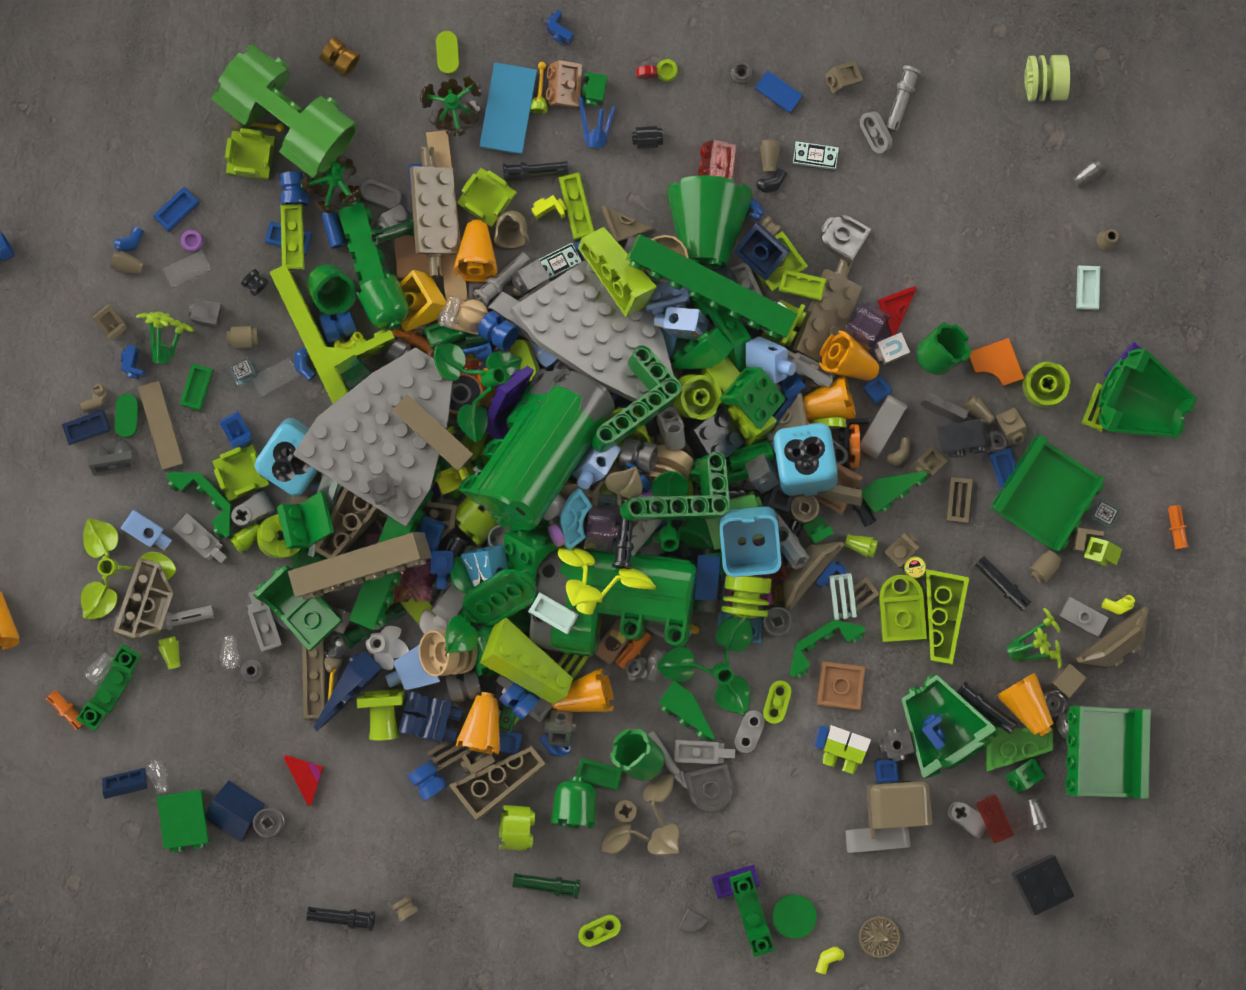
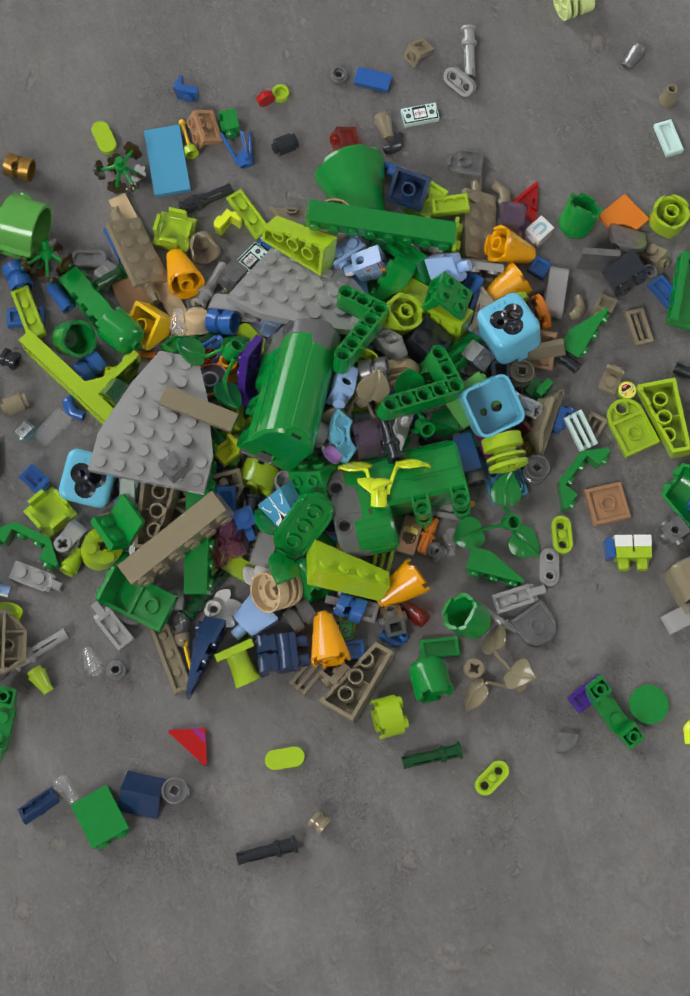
camera: 20 degrees left, 10 degrees down
blue wheel [407,760,448,801] -> none
light aqua tile [528,592,579,634] -> none
lime cone [844,534,878,558] -> none
blue tile [874,759,899,783] -> none
none -> lime tile [265,747,305,771]
none -> clear red cone [401,600,430,628]
none -> dark tan arm [492,181,510,207]
none -> flat silver tile [608,224,647,254]

